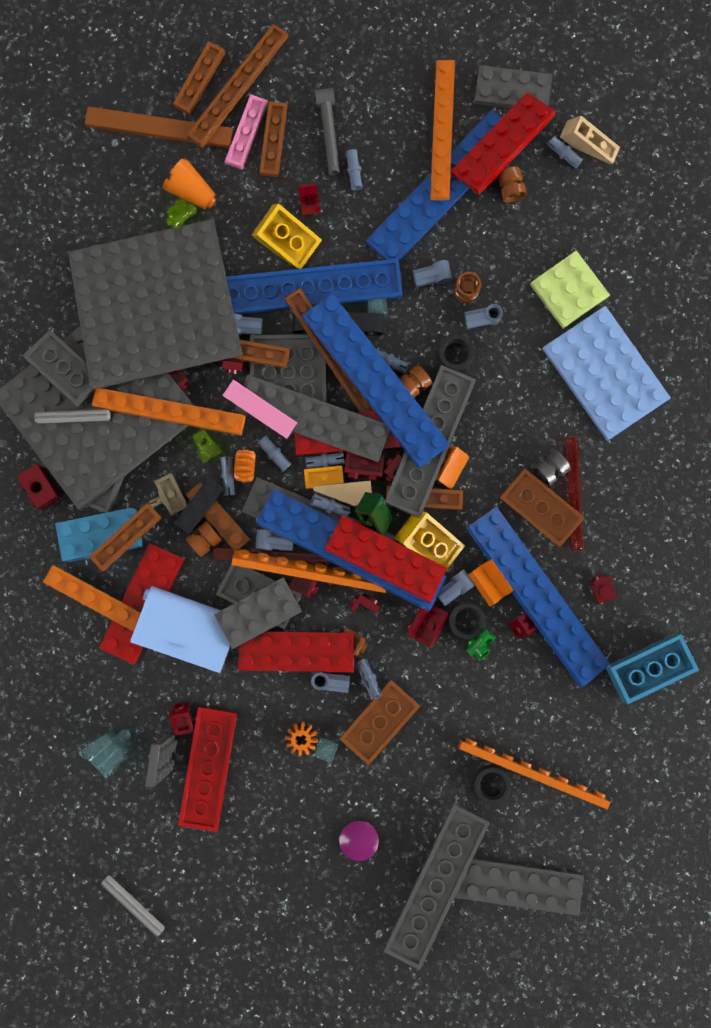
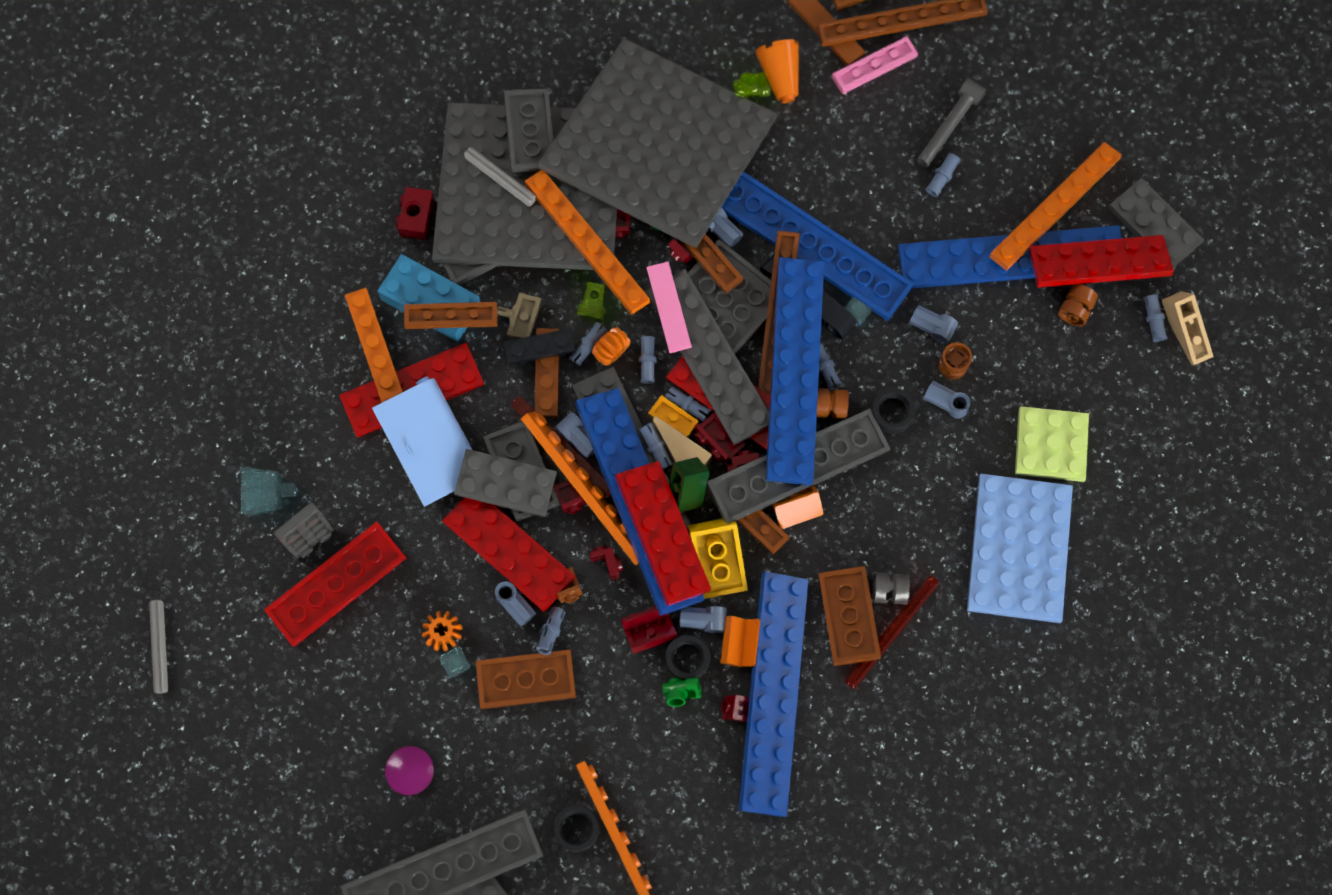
camera: 35 degrees right, 10 degrees down
dark red bracket [169,702,195,736] -> none
dark orange wheel [186,521,223,557] -> none
yellow slope [252,203,322,269] -> none
dark orange plate [260,101,288,177] -> none
dark red bracket [298,183,321,215] -> none
dark red bracket [589,573,617,604] -> none
dark azure brick [606,634,699,704] -> none

